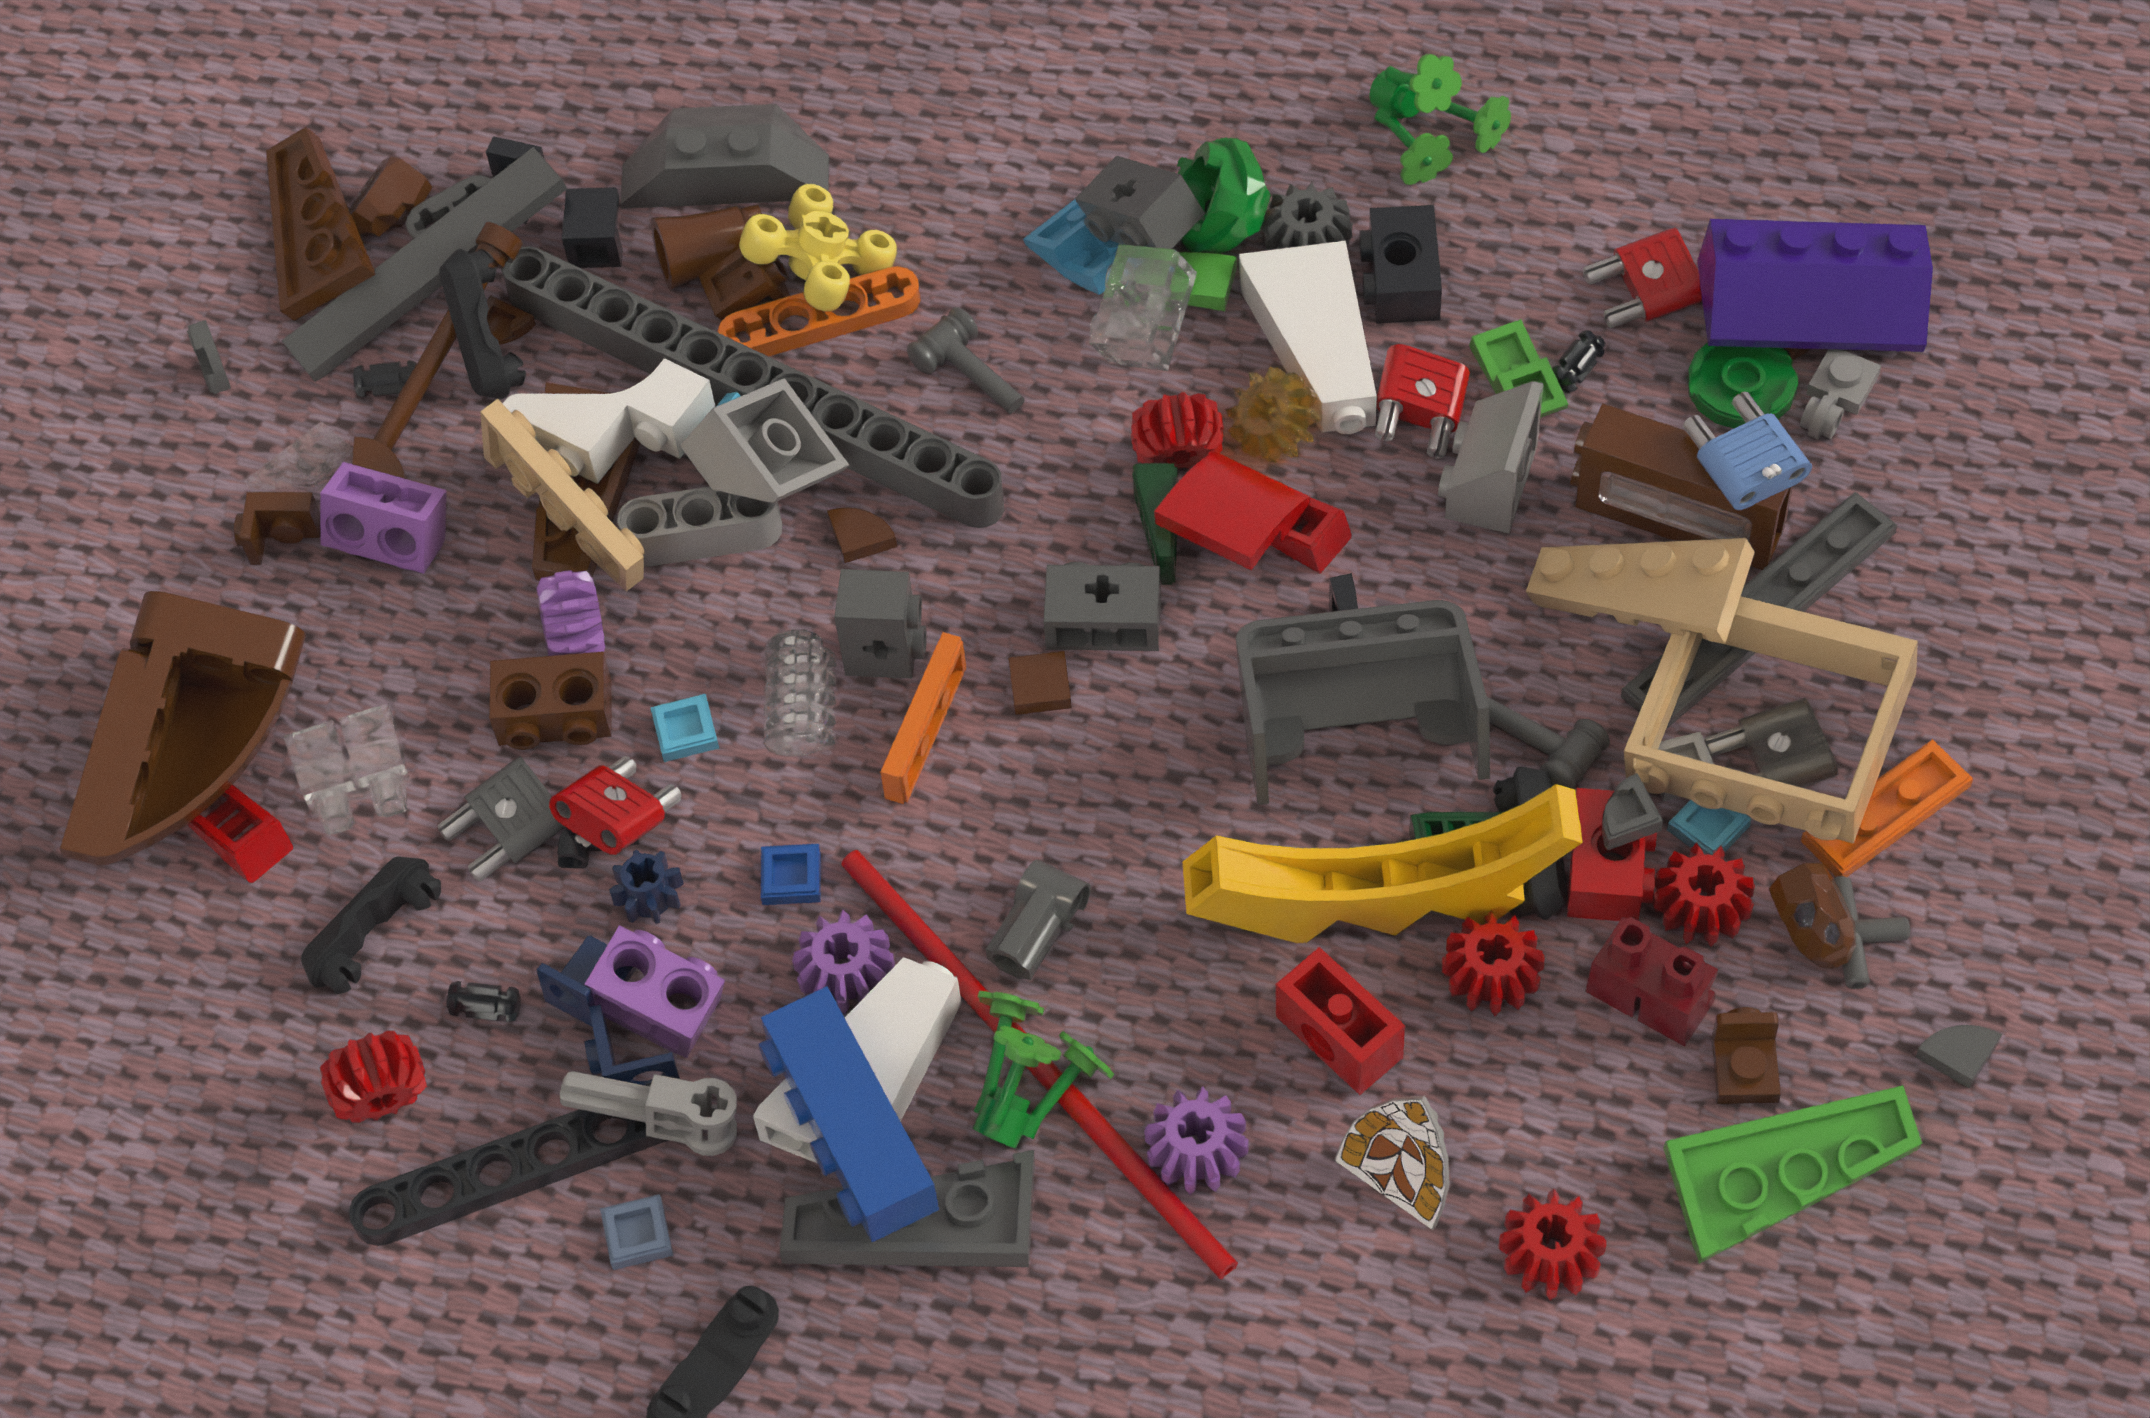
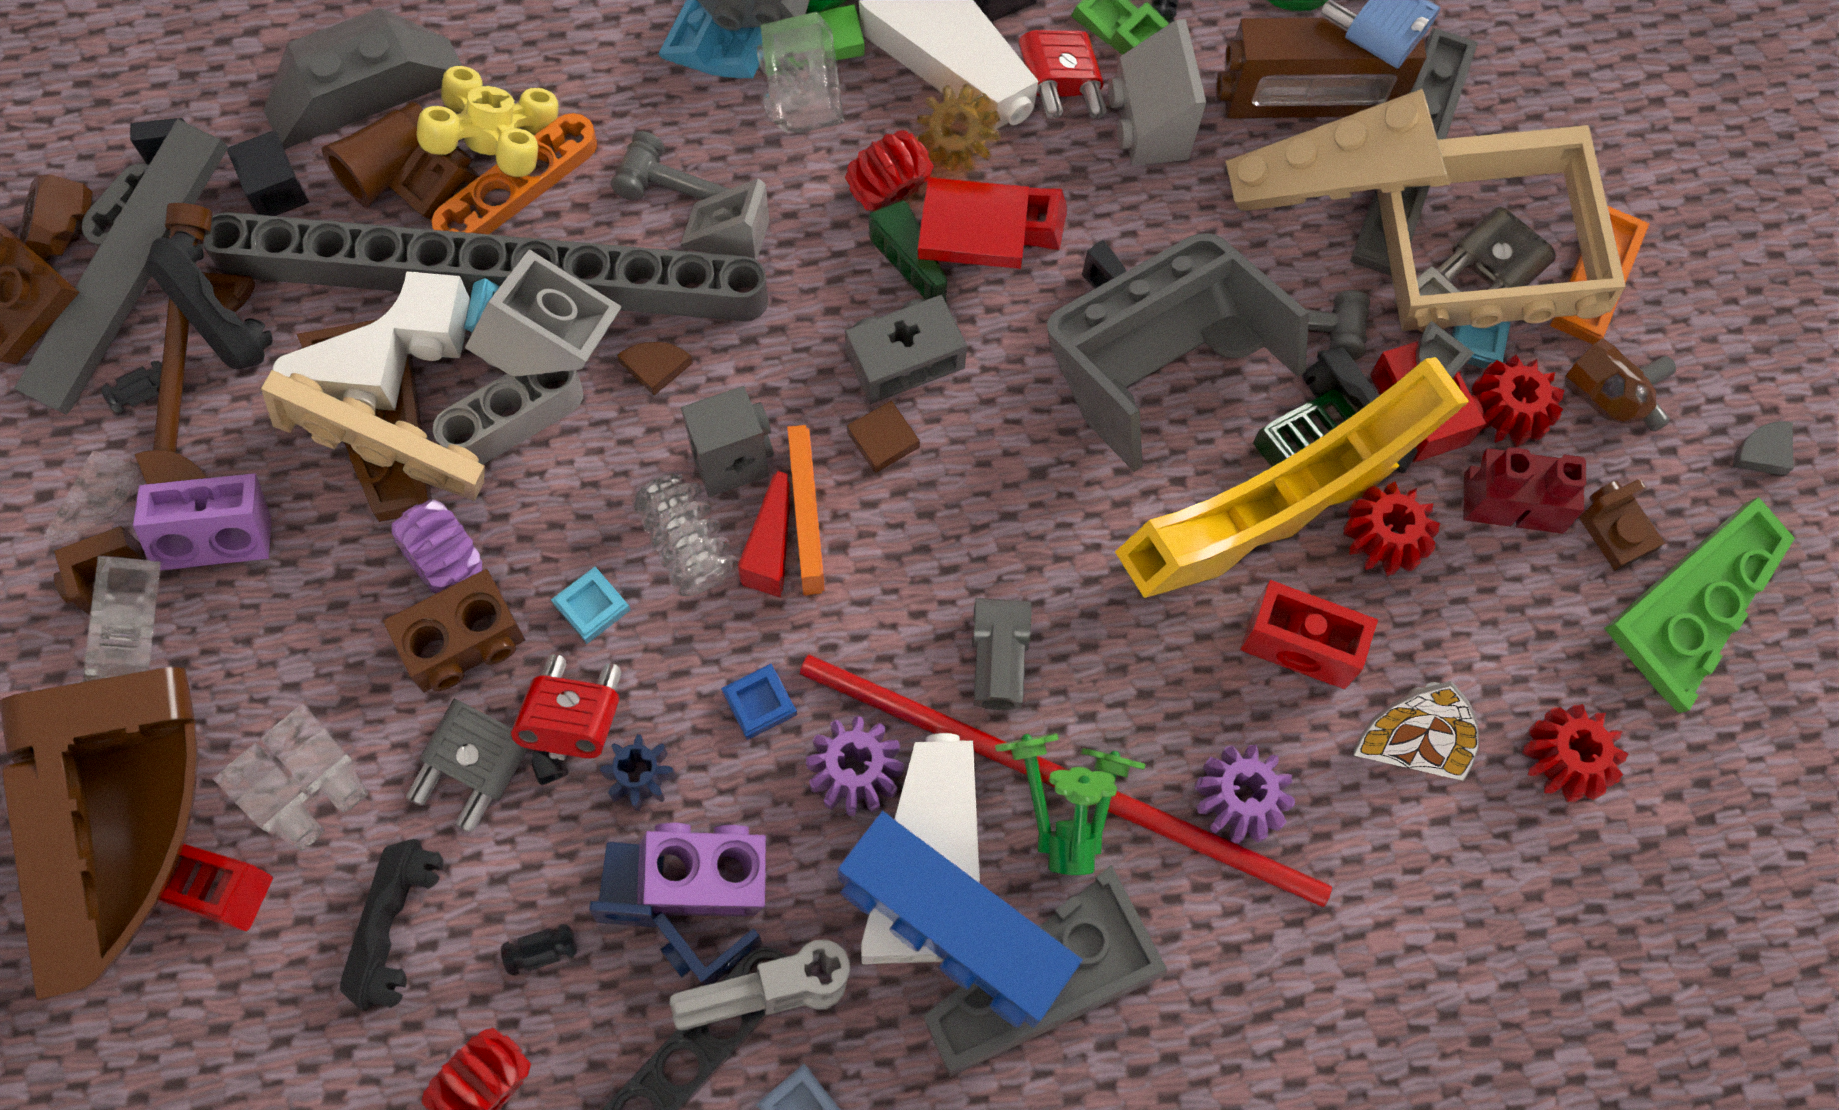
camera: 35 degrees left, 10 degrees up
none -> clear brick [83,556,161,682]
none -> light grey slope [680,178,770,260]
none -> red slope [738,471,791,598]

